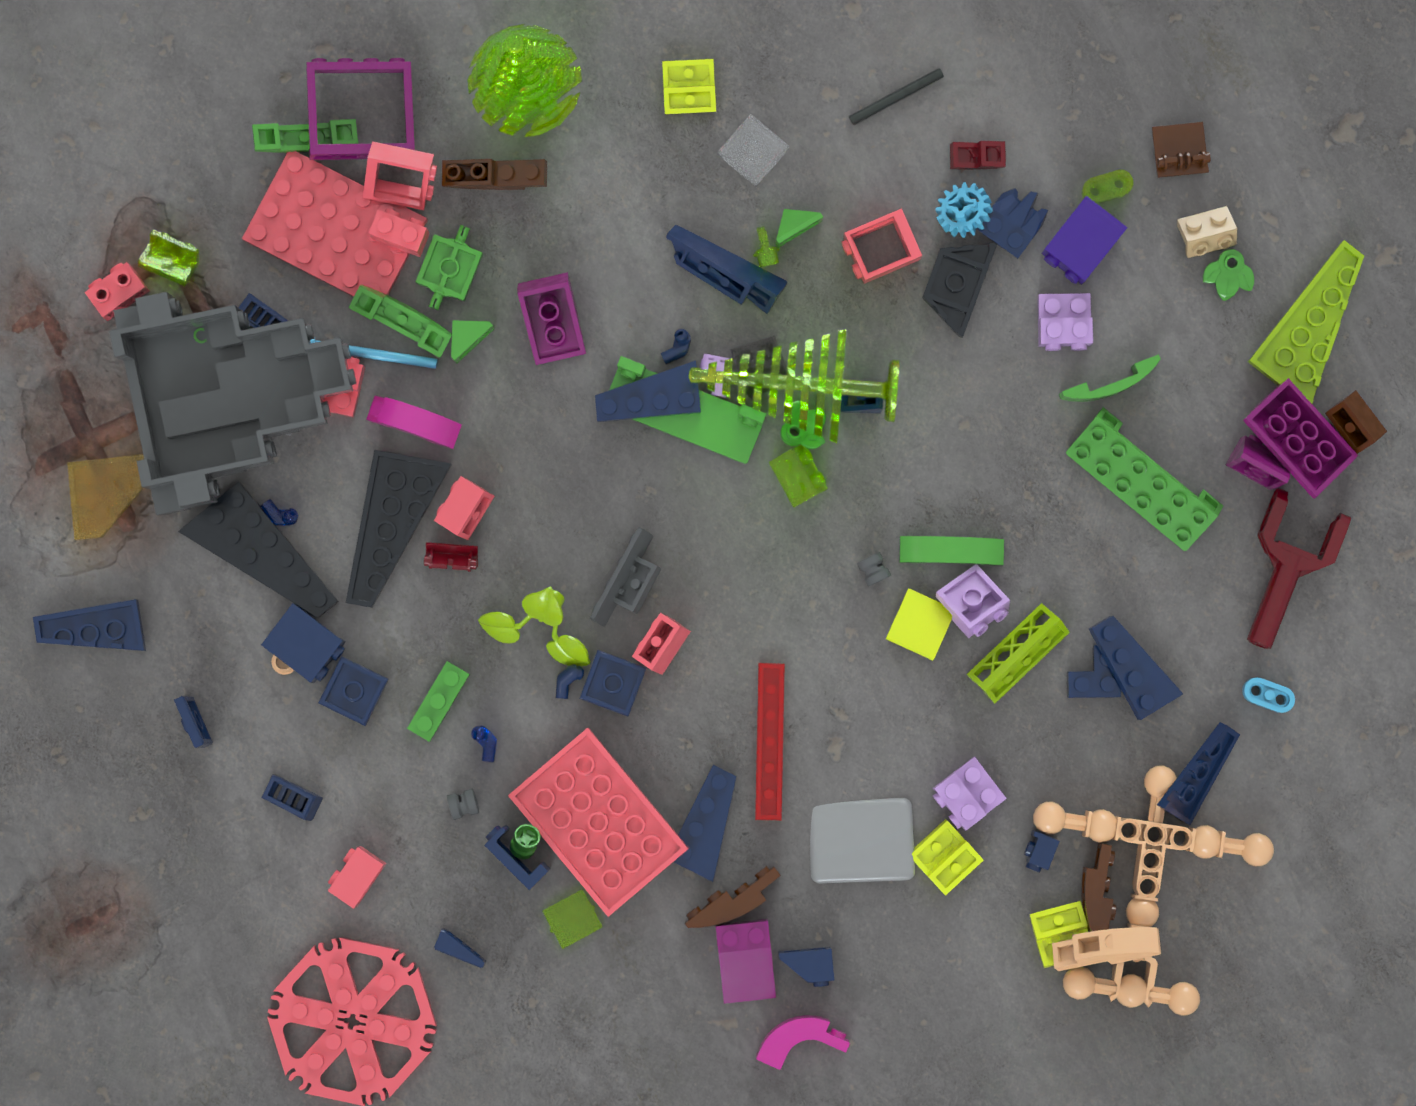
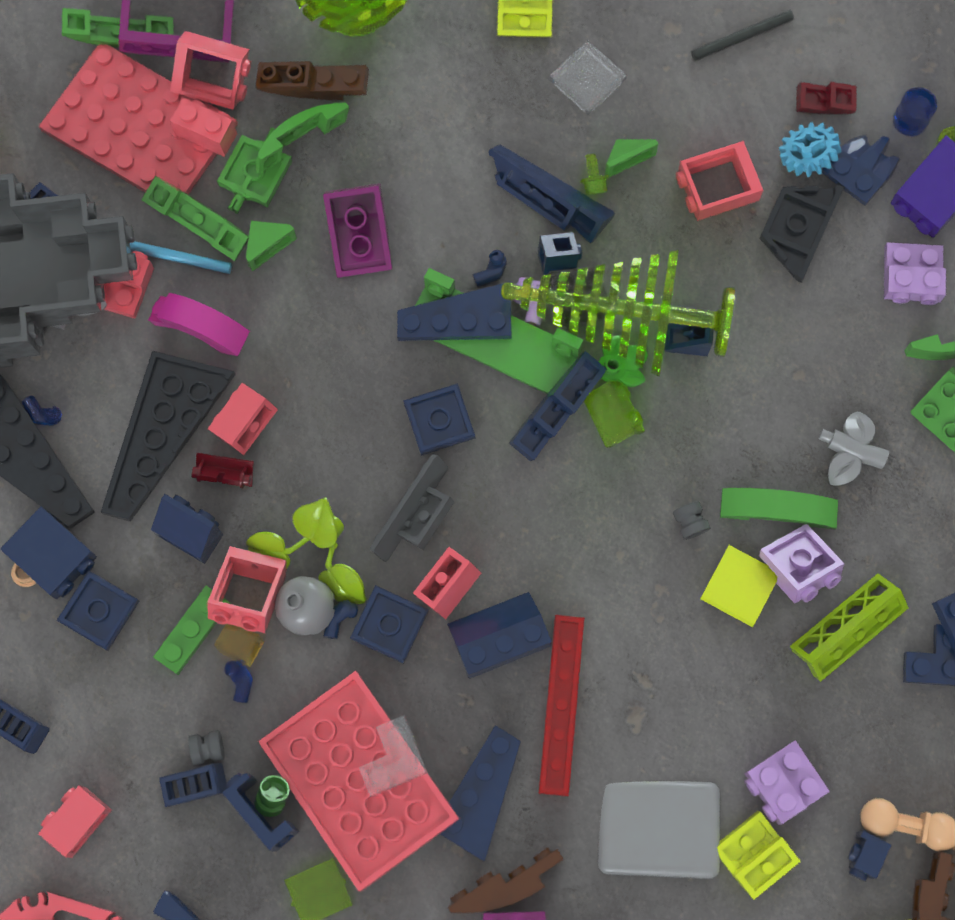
camera: 10 degrees right, 10 degrees down
none -> dark blue slope [151,494,223,564]
none -> dark blue slope [159,763,227,807]
none -> coral window [207,546,286,633]
none -> clear yellow panel [214,624,264,668]
none -> bright green slope [255,103,349,174]
none -> light grey cylinder [274,576,335,636]
none -> clear plate [359,715,428,797]
none -> dark blue plate [403,383,475,456]
none -> dark blue slope [447,592,552,679]
none -> dark blue slope [509,351,607,461]
none -> dark blue brick [537,232,582,275]
none -> light grey plant [818,412,889,486]
none -> clear blue wheel [893,87,937,137]

